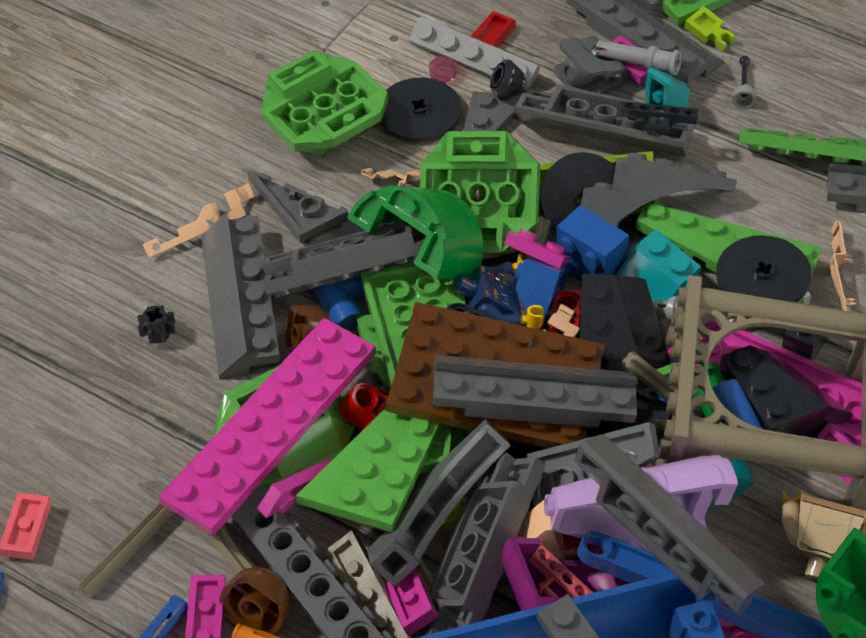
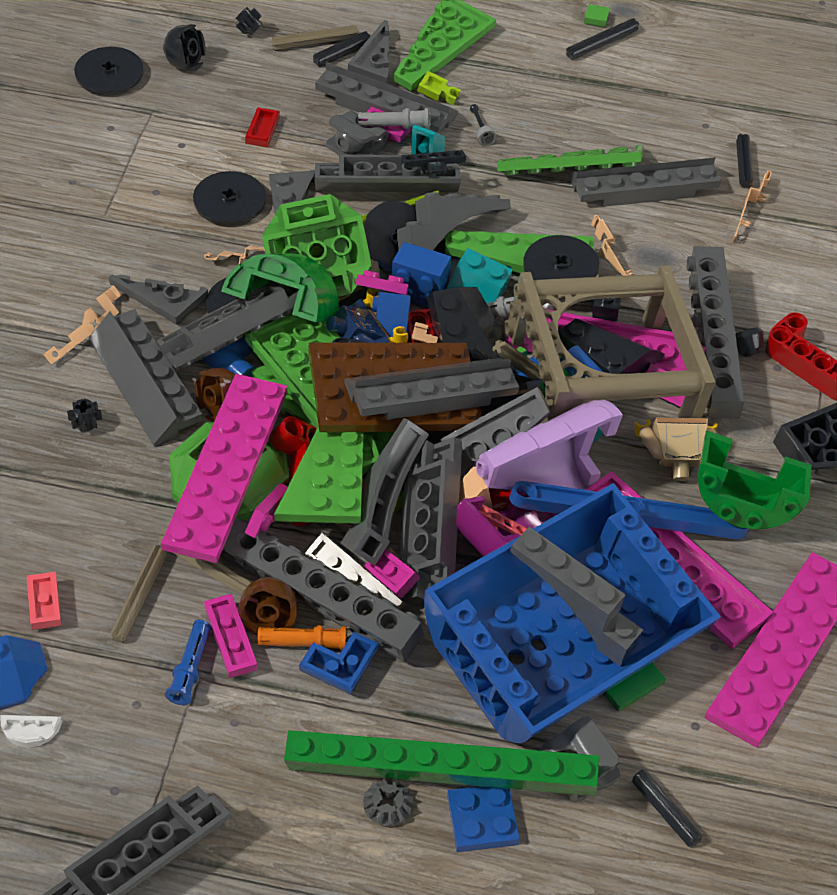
camera: 25 degrees left, 0 degrees up
bright green piece [261,50,388,157] -> none
light grey plate [408,16,540,93] -> none
clear pink tile [429,56,457,83] -> none
black cone [490,59,526,97] -> none
dark grey slope [574,434,765,616] -> none

